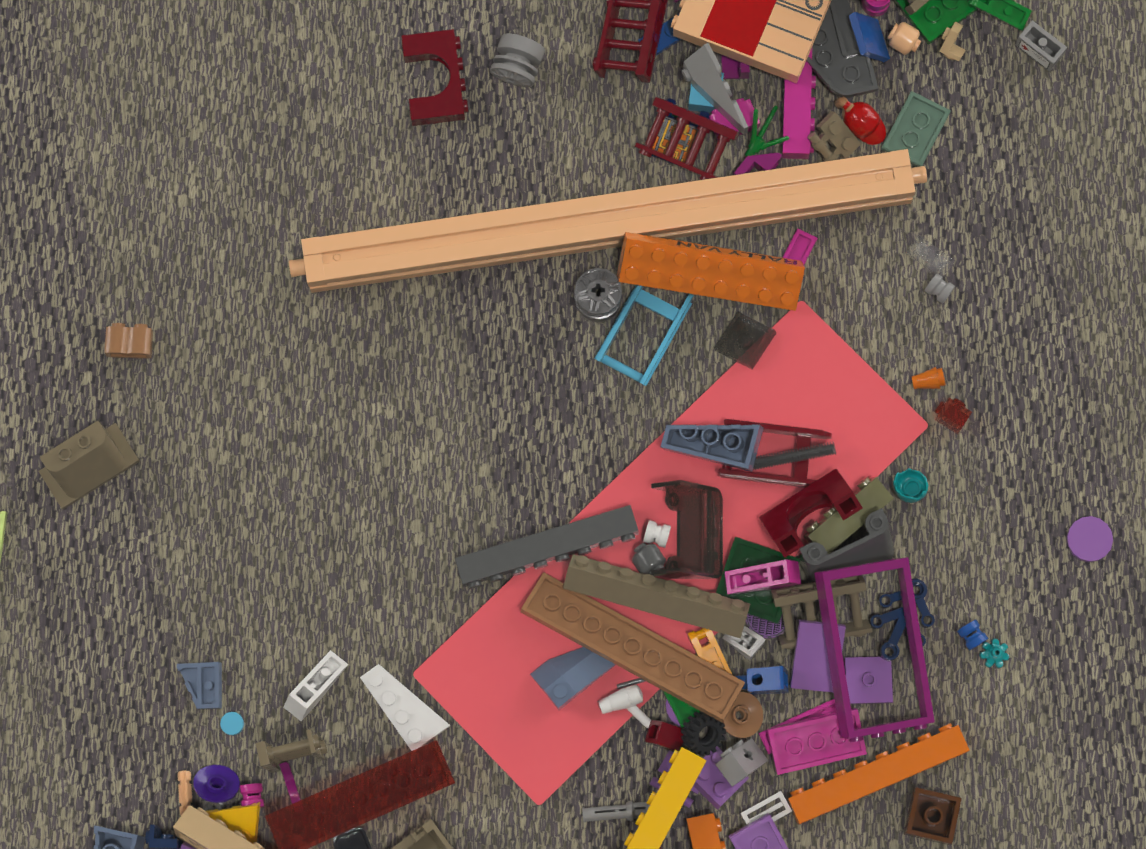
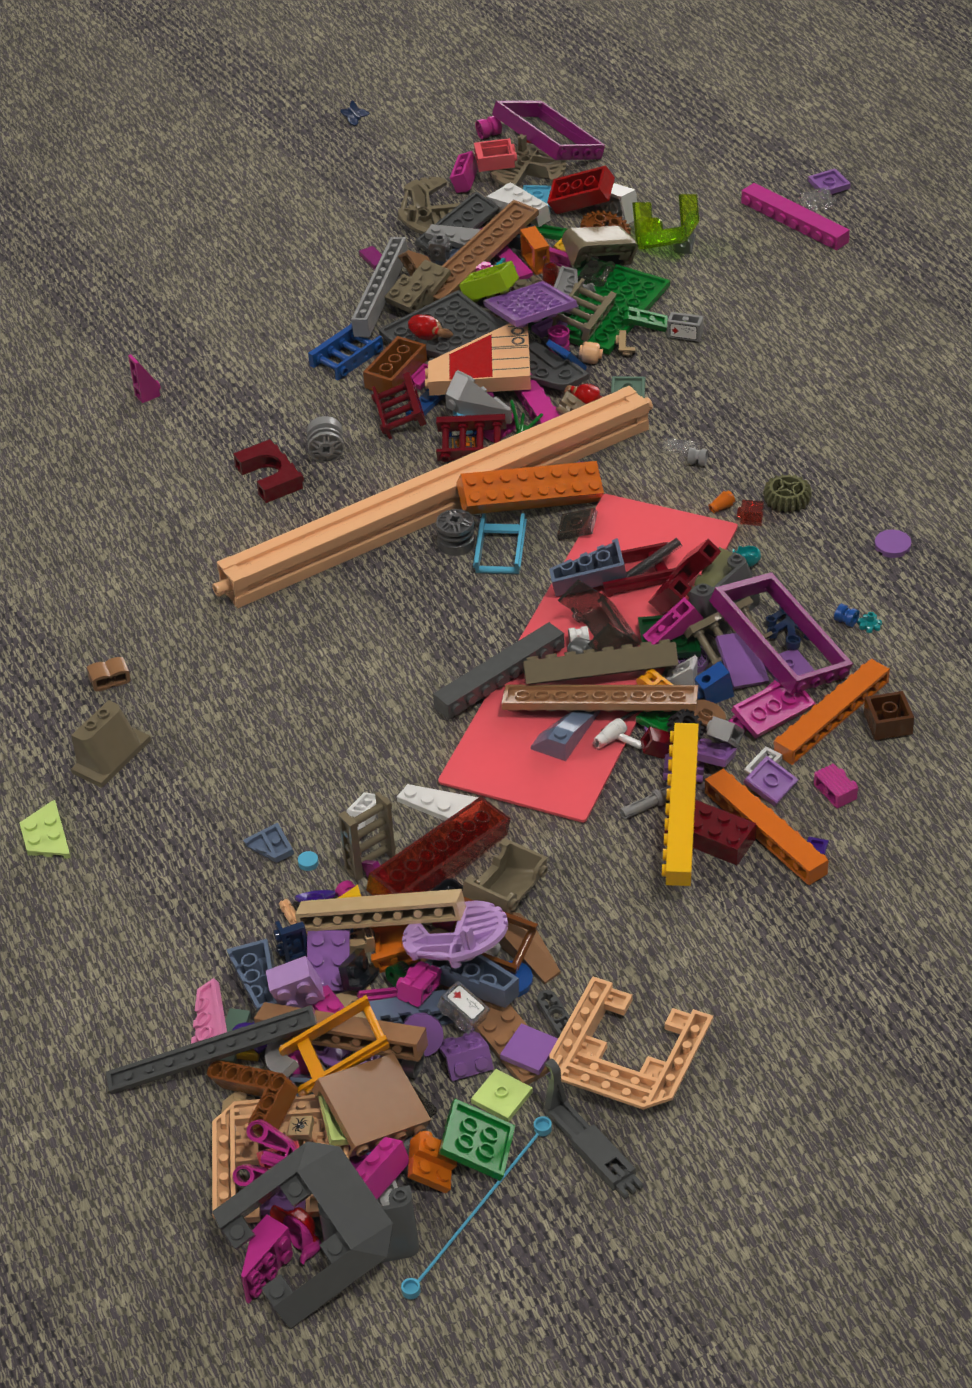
camera: 25 degrees left, 35 degrees down
none -> olive gear [763,474,812,513]

